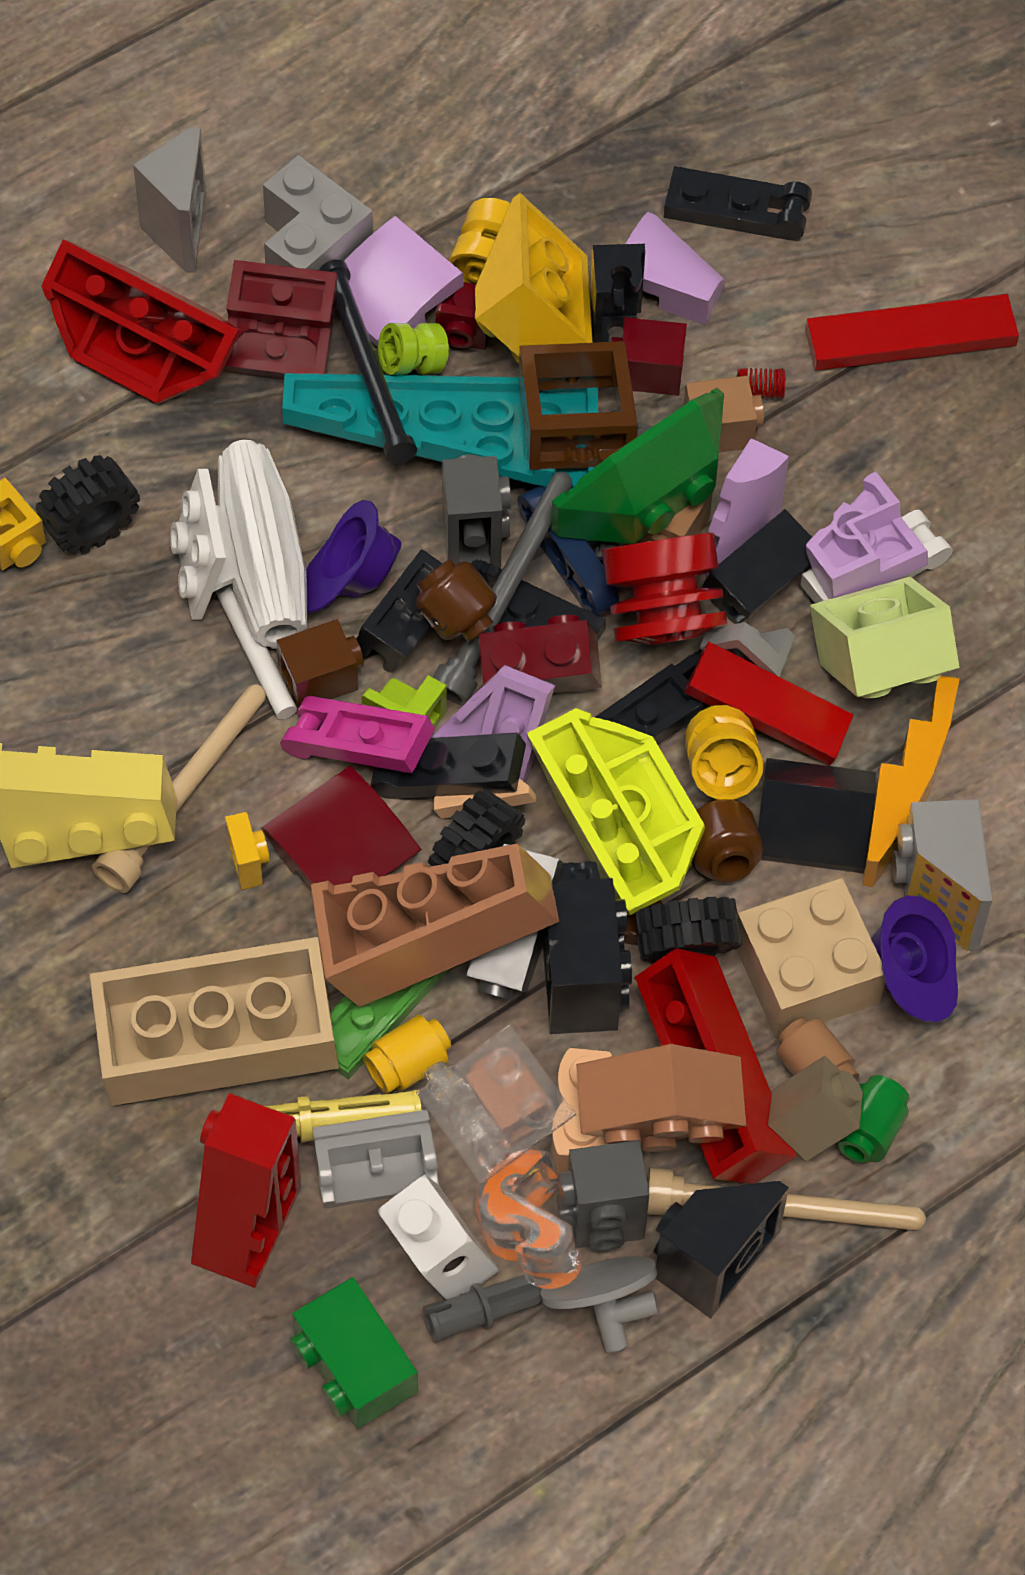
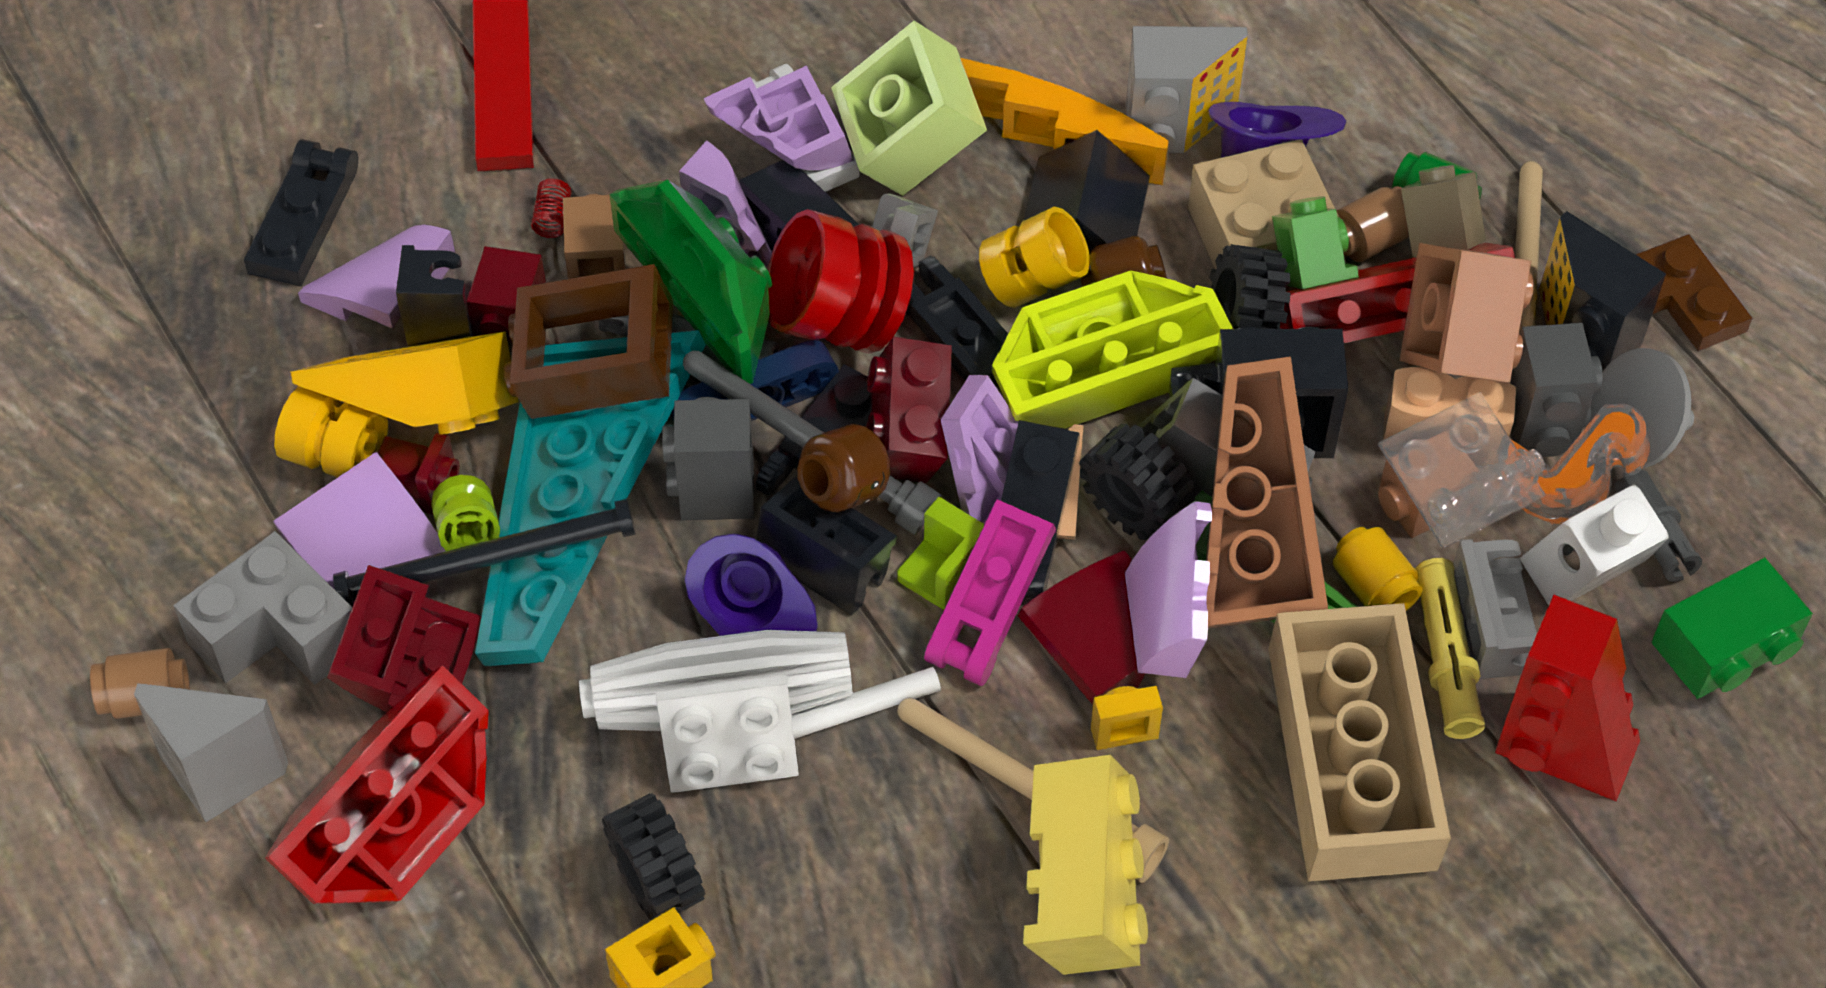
camera: 85 degrees left, 5 degrees down
reddish brown brick [276,619,364,710] -> none
red tile [684,641,854,766] -> none
none -> medium nougat brick [90,648,190,719]
none -> lavender slope [1125,502,1212,678]
none -> bright green brick [1272,196,1359,289]
none -> reddish brown plate [1636,234,1753,351]

